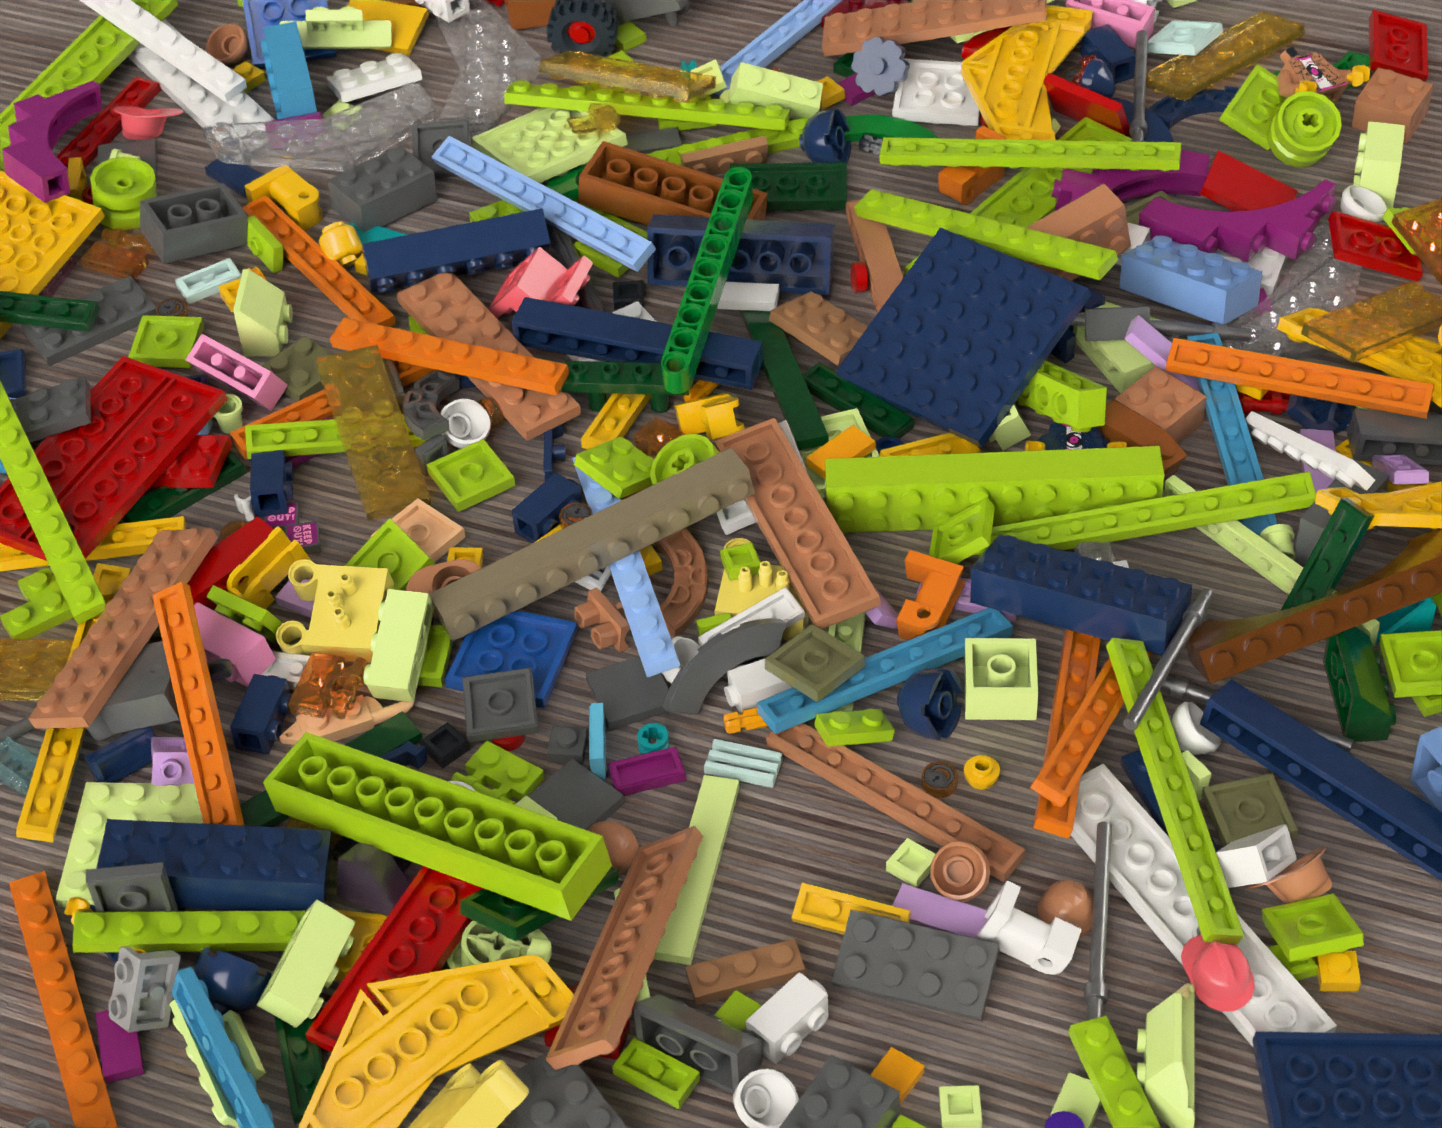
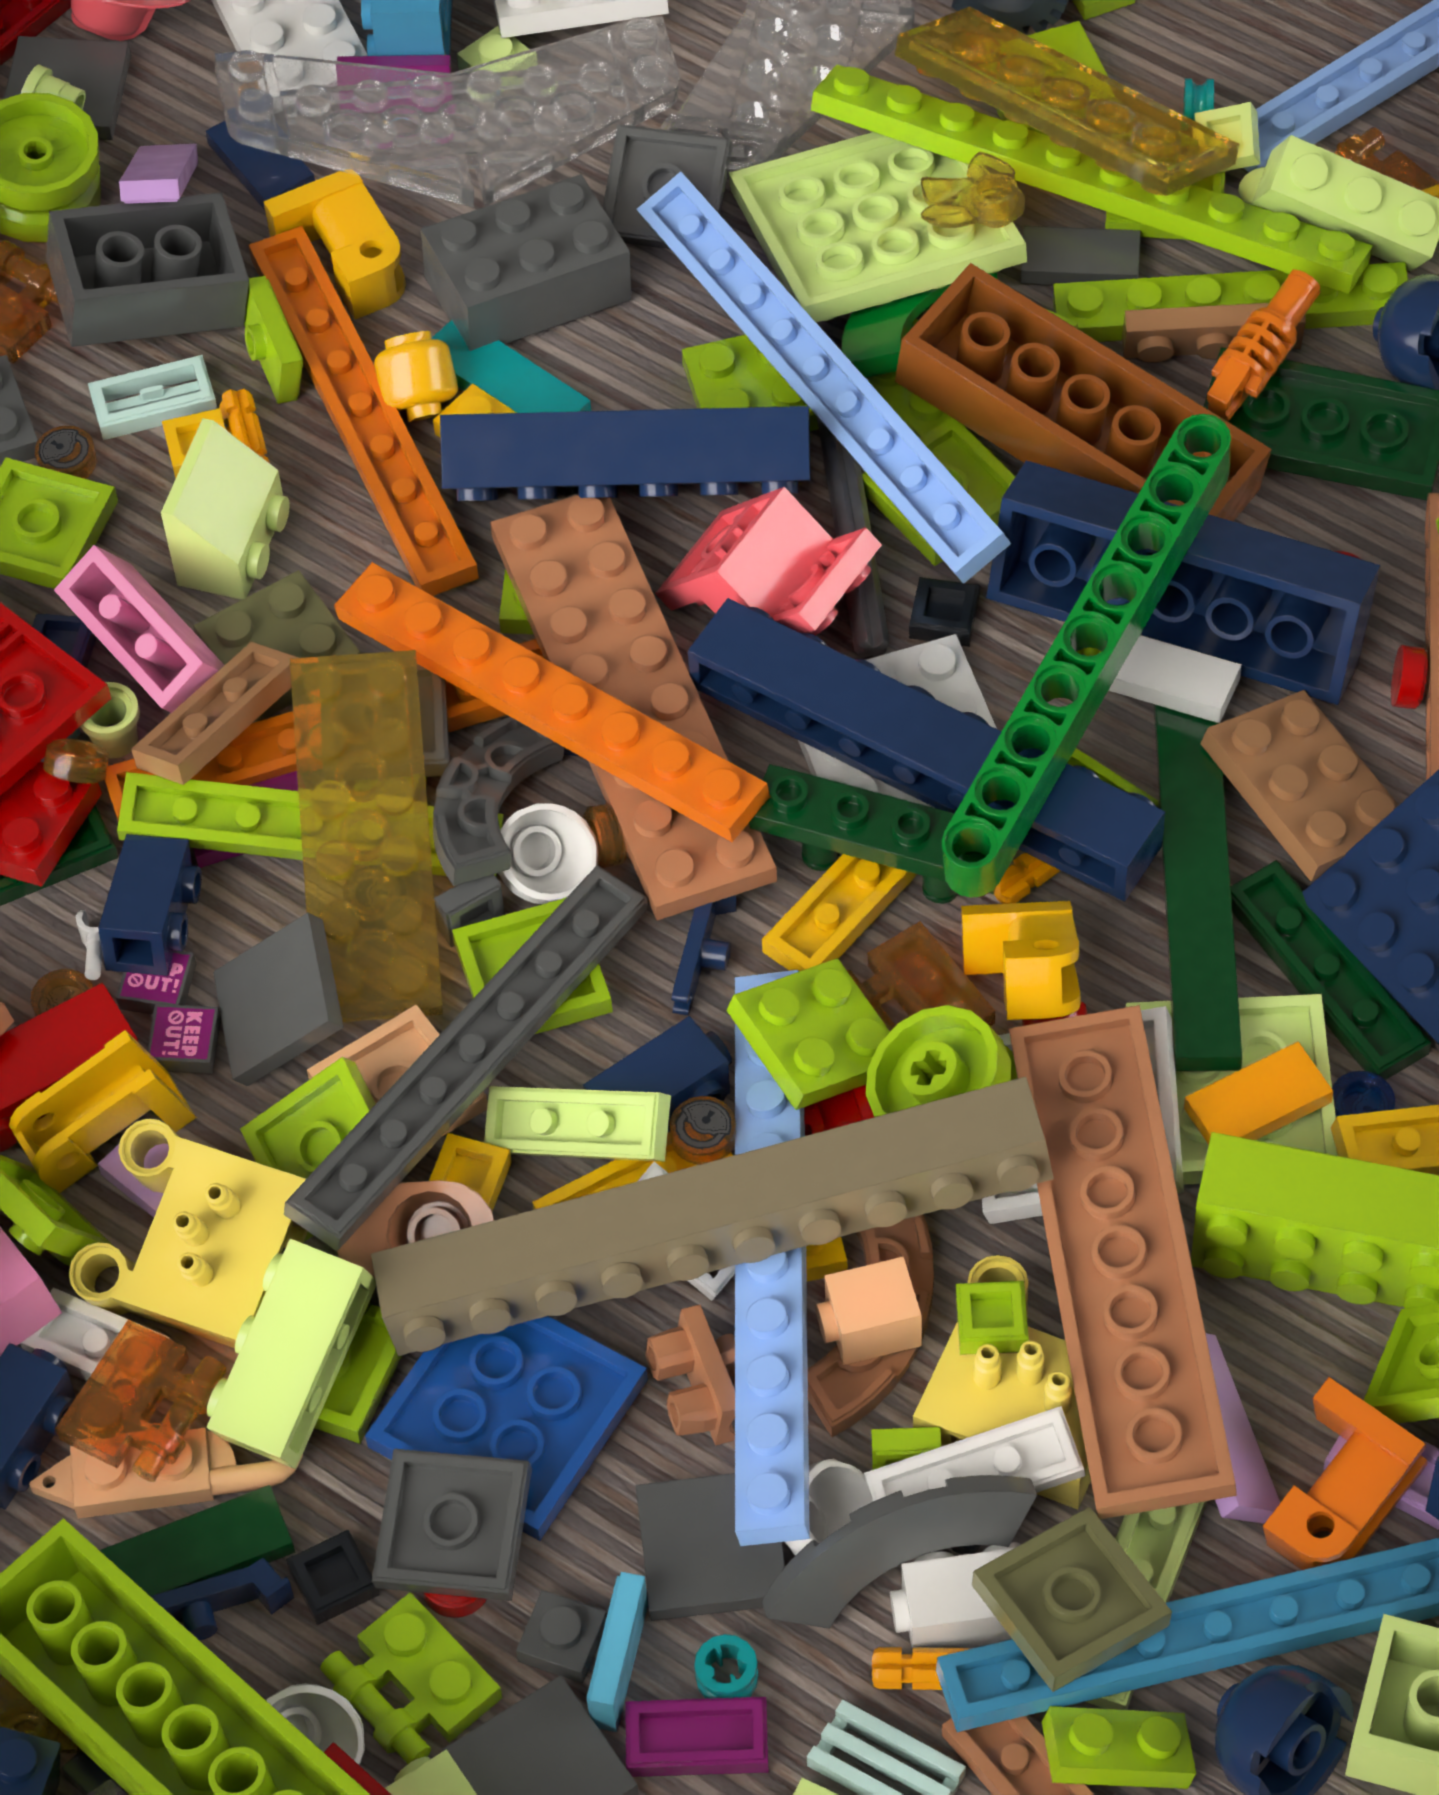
camera: 15 degrees right, 10 degrees up
none -> clear orange tile [43,738,109,783]
none -> lavender tile [119,144,198,204]
none -> medium nougat plate [131,642,303,785]
none -> dark grey tile [213,912,344,1086]
none -> dark grey tile [284,865,649,1251]
none -> yellowish green tile [484,1086,671,1162]
none -> light nougat brick [815,1257,922,1365]
none -> orange hinge [1207,269,1321,421]

